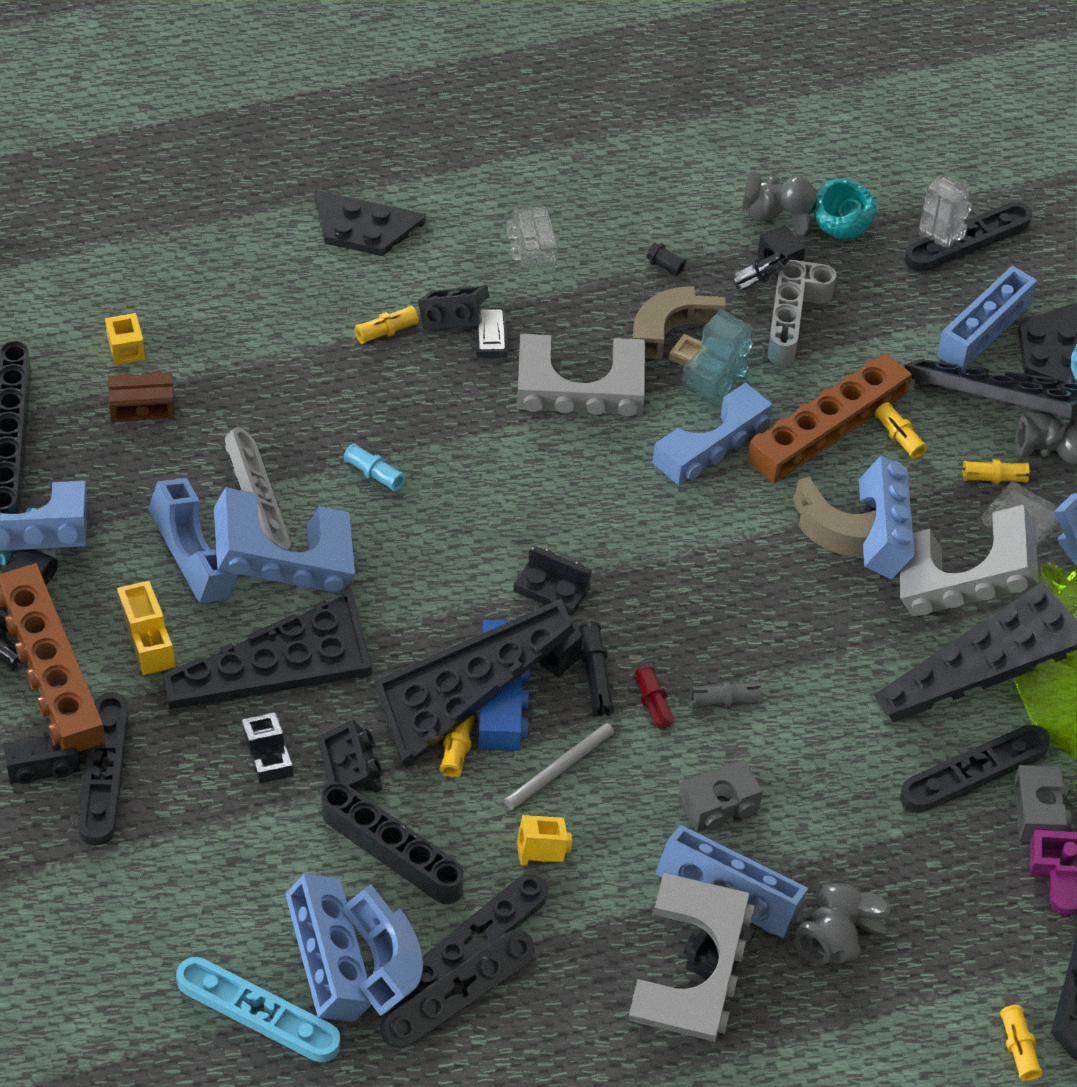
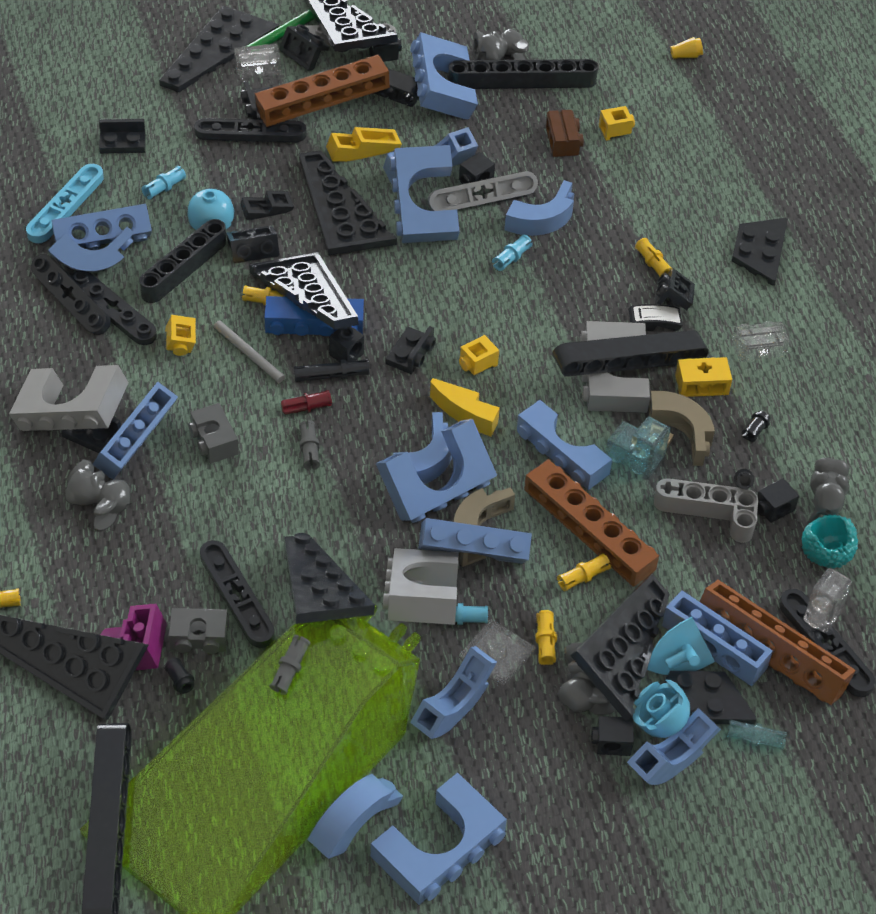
camera: 90 degrees right, 0 degrees up
none -> black bracket [99,119,146,154]
none -> medium azure pin [142,166,186,200]
none -> medium azure cylinder [187,189,234,230]
none -> medium blue arch [376,419,497,523]
none -> medium blue arch [393,412,452,484]
none -> yellow slope [430,378,500,437]
none -> medium azure pin [455,603,488,625]
none -> black brick [459,152,495,187]
none -> yellow brick [459,335,499,375]
none -> medium blue arch [505,180,574,236]
none -> black beam [552,330,709,377]
none -> medium azure shield [647,617,715,675]
none -> yellow brick [675,357,732,397]
none -> dark orange brick [699,580,856,705]

